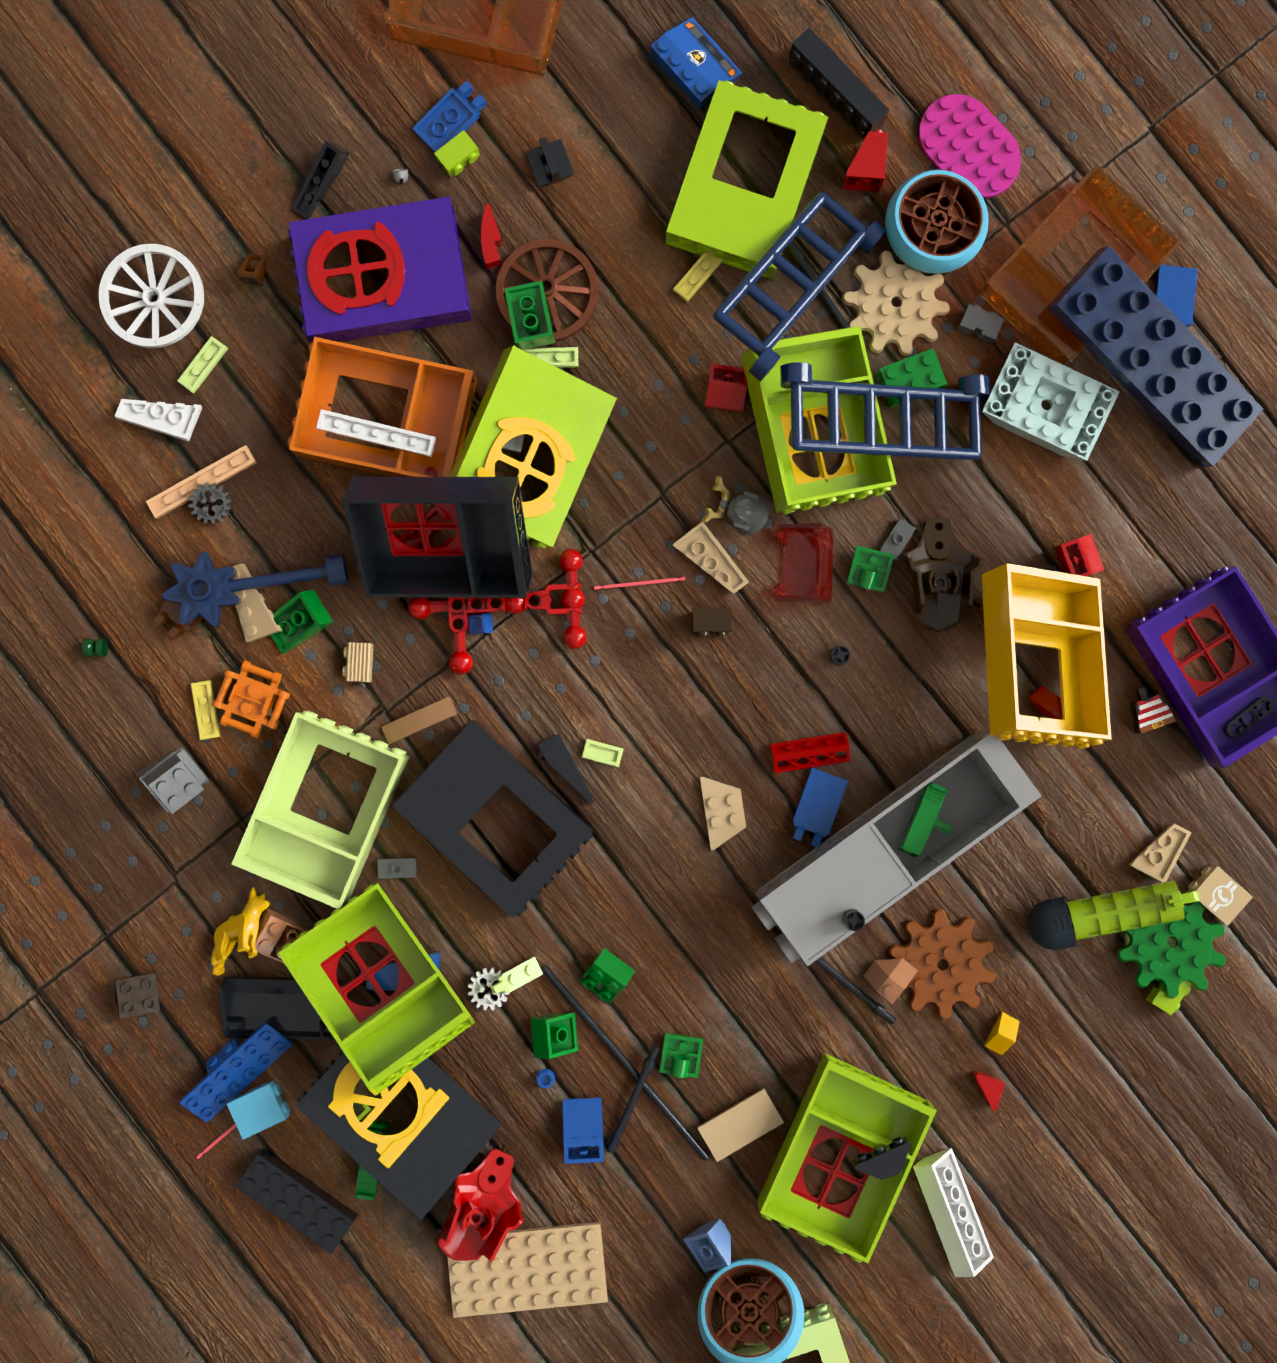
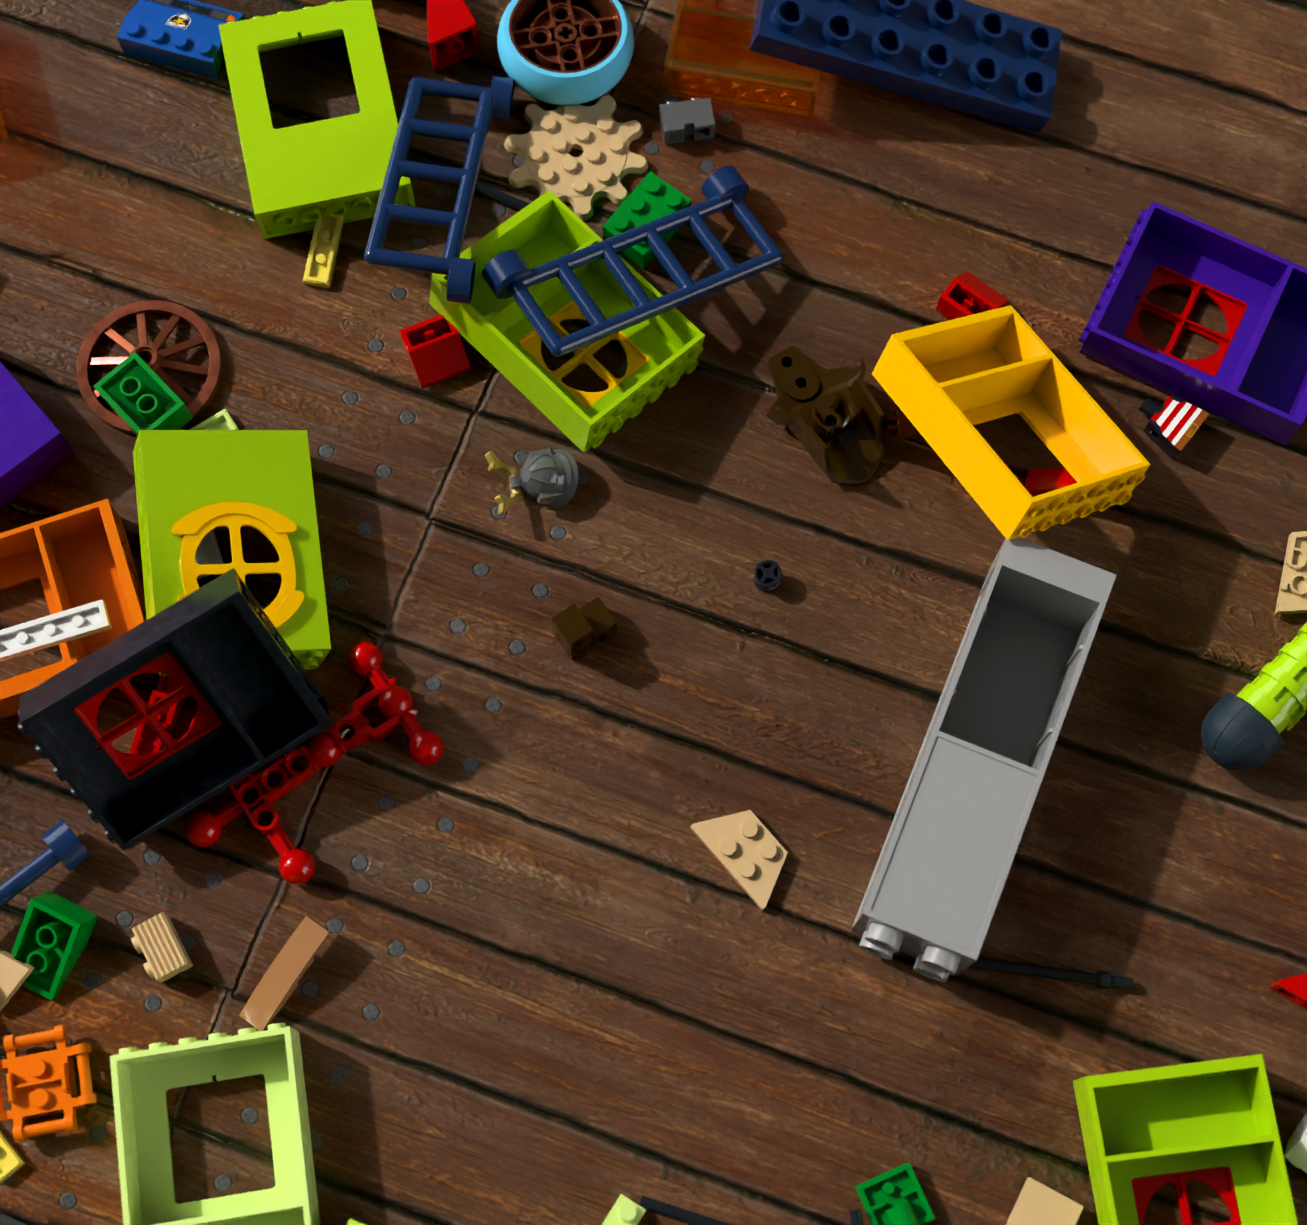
camera: 35 degrees left, 15 degrees down
dark grey plate [377,857,417,879] -> none
black panel [392,720,594,918] -> none
blue slope [468,614,493,634] -> none
red slope [481,204,503,270] -> none
black bracket [526,137,574,187] -> none
black slope [537,734,595,804] -> none
green slope [579,948,635,1004] -> none
yellowish green tile [582,739,623,767] -> none
coral piece [594,577,685,590] -> none
tan wing [673,522,749,594] -> none
red fence [770,732,850,773] -> none
clear red windscreen [773,523,834,604] -> none
blue tile [792,768,848,848] -> none
black wheel [842,909,865,932] -> none
green plate [847,545,894,592] -> none
black slope [852,1137,911,1180] -> none
nougat slope [863,958,918,1004] -> none
dark grey plate [879,518,916,561] -> none
dark orange plate [888,908,996,1020] -> none
green piece [897,782,952,857] -> none
light aqua slope [982,343,1119,461] -> none
yellow slope [984,1012,1020,1055] -> none
black beam [1224,697,1274,738] -> none

